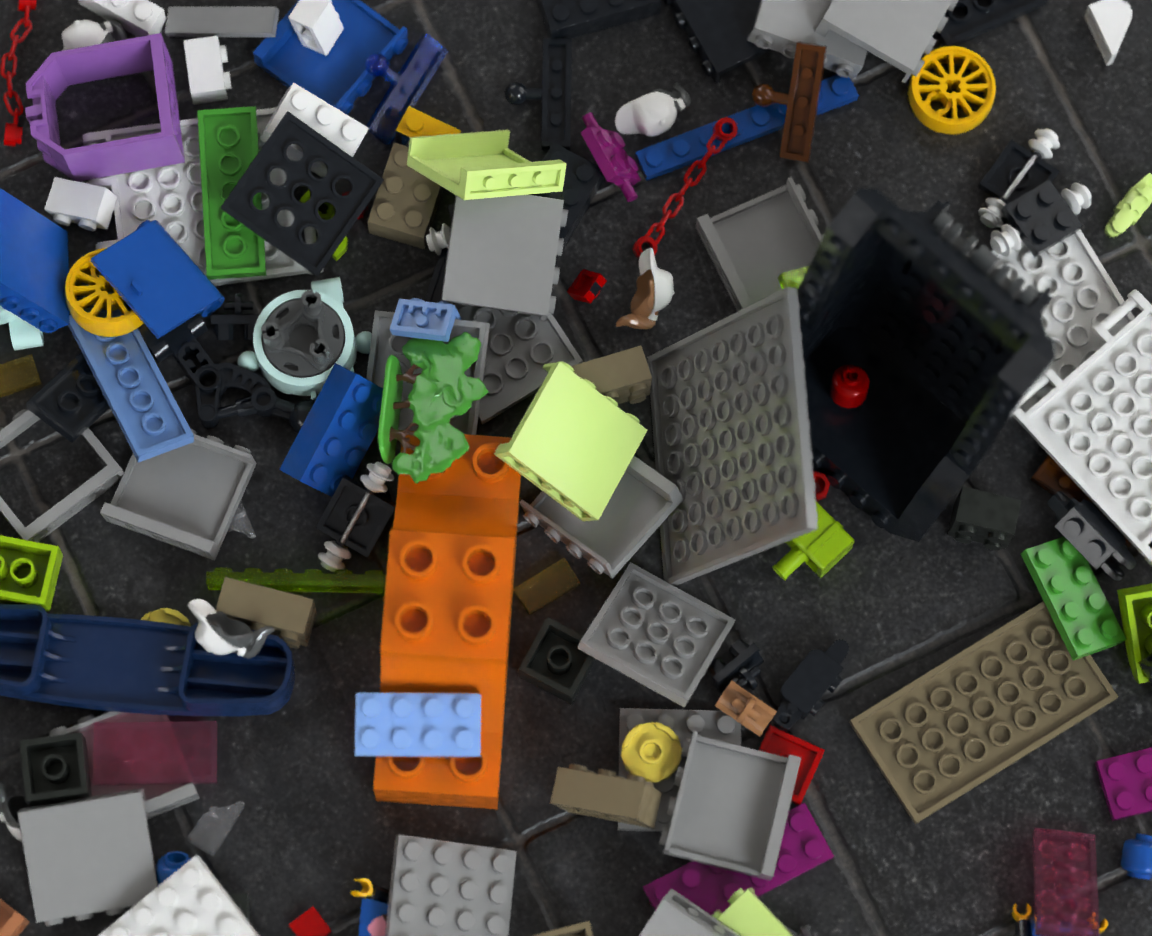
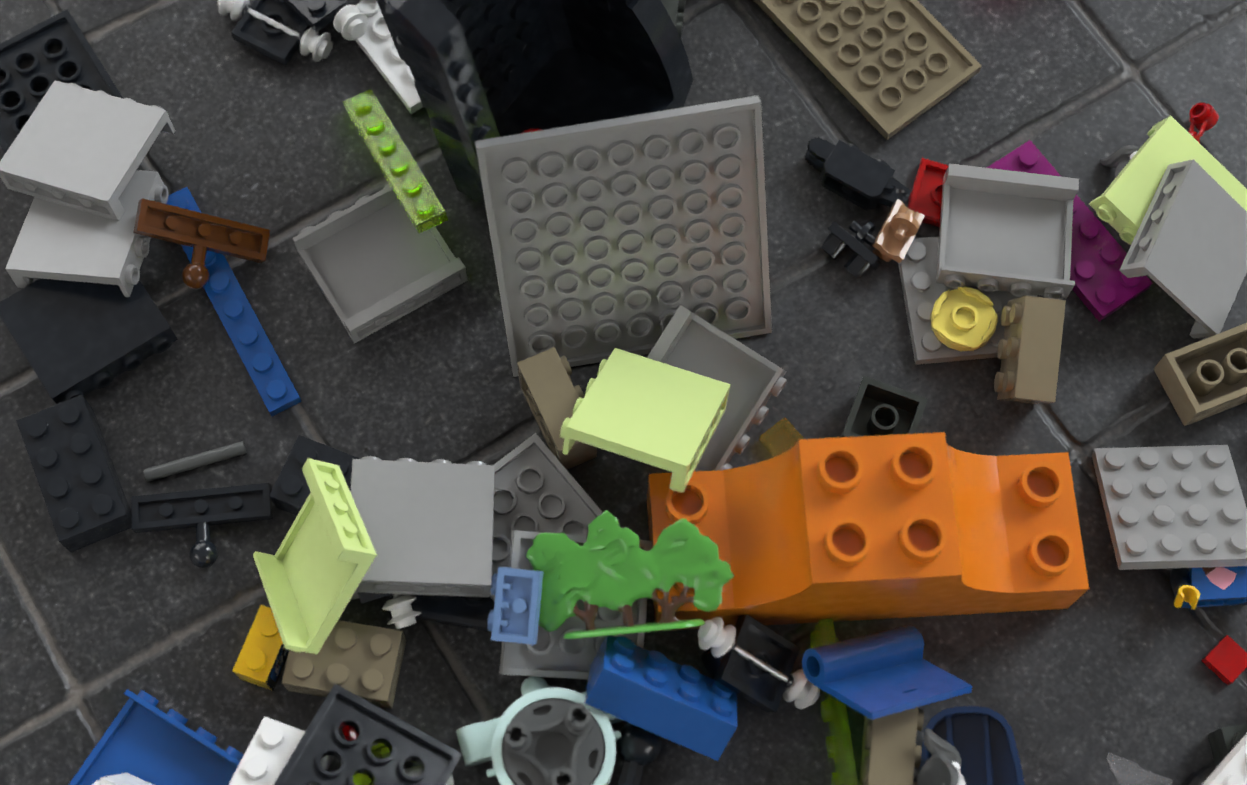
camera: 95 degrees left, 5 degrees down
light blue plate [355,693,481,757] -> none
clear blue plate [365,33,449,145] -> none
red plate [567,269,607,304] -> none
light grey plate [577,562,736,708] -> none
magenta plate [580,112,641,202] -> none
white hair [615,83,691,137] -> none
hair [616,248,675,330] -> none
red piece [633,117,738,259] -> none
yellow piece [908,46,996,135] -> none
none -> dark grey bar [143,441,247,482]
none -> blue door [802,625,972,720]

